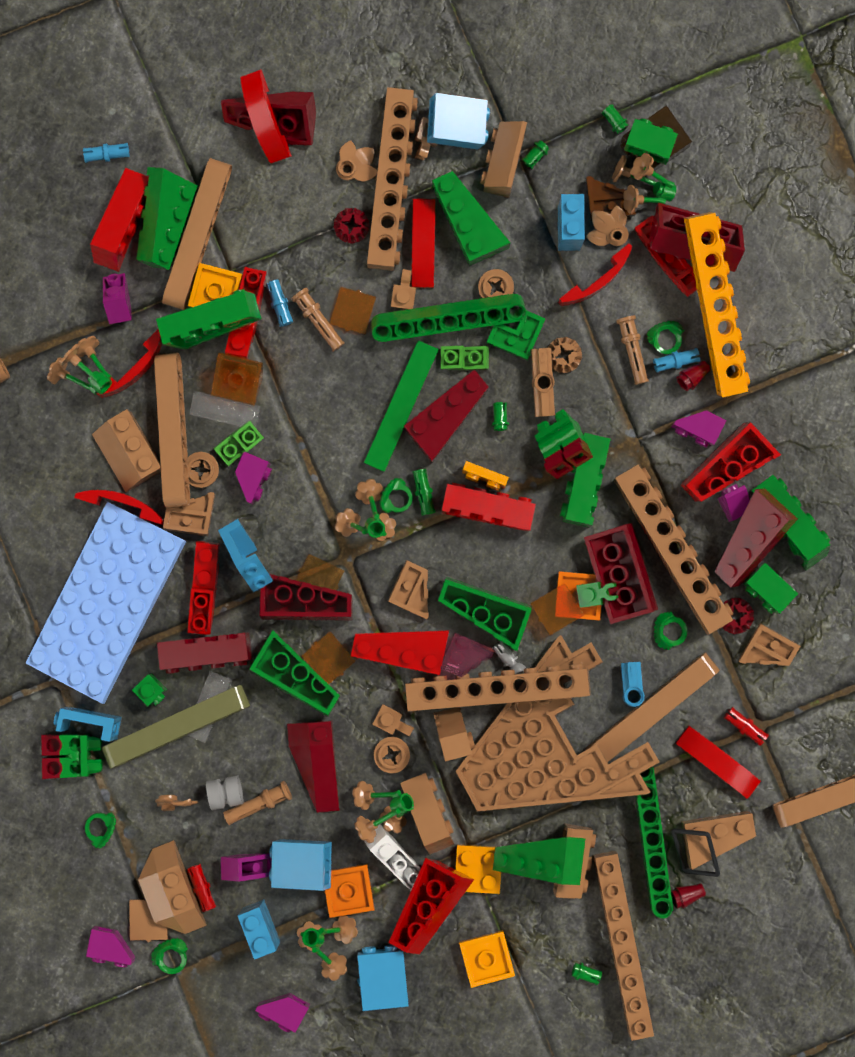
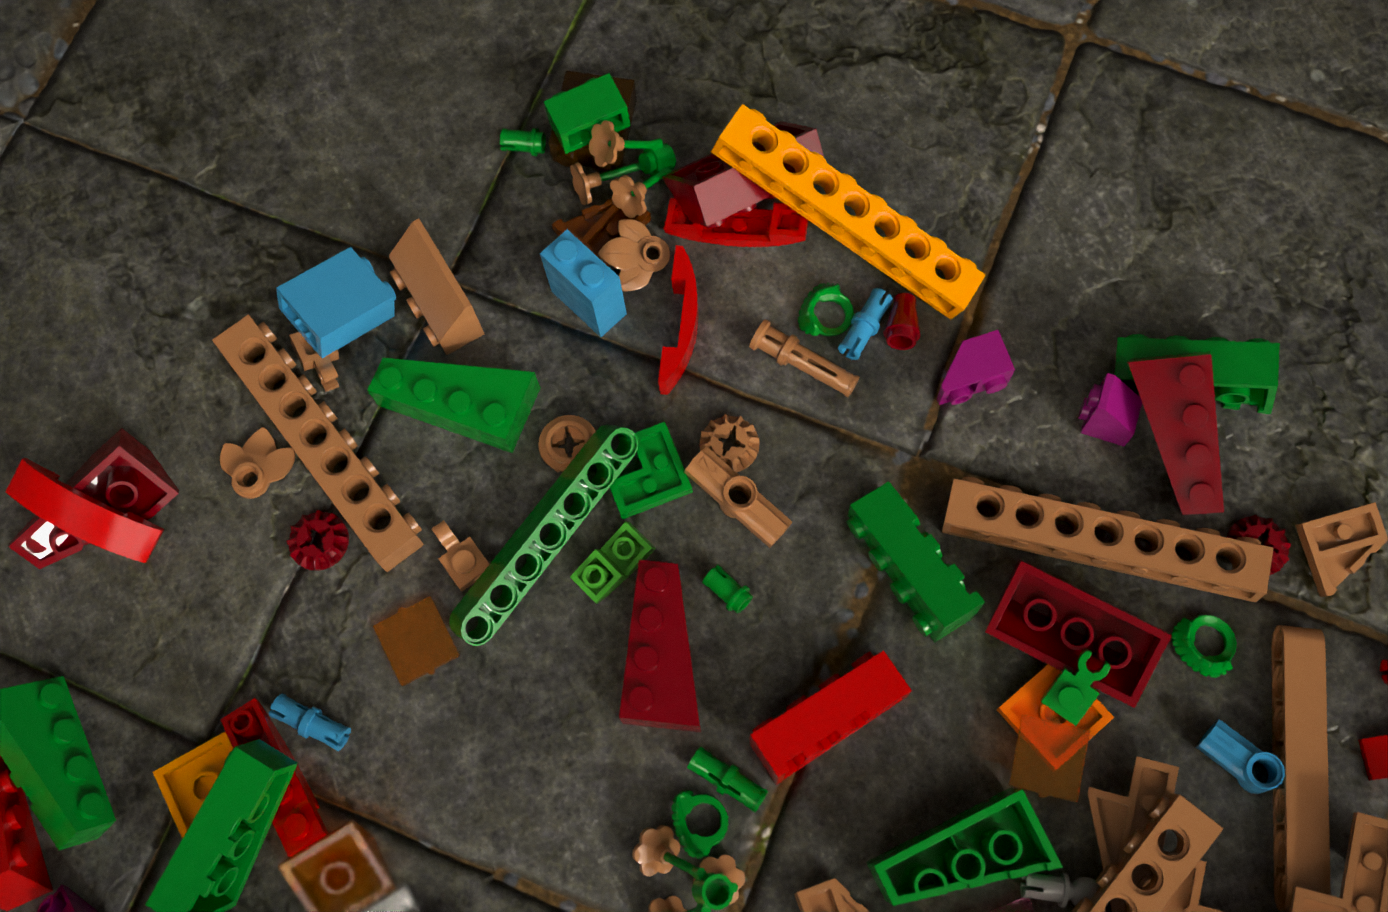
camera: 40 degrees left, 15 degrees down
medium nougat beam [162,158,232,310] -> none
medium nougat pin [291,288,345,352] -> none
green tile [364,340,439,472] -> none
red slope [412,199,435,288] -> none
light orange plate [462,461,509,491] -> none
green pin [522,140,549,170] -> none
hips [534,409,593,479] -> none
red wedge [680,422,781,502] -> none
green brick [743,563,798,614] -> none

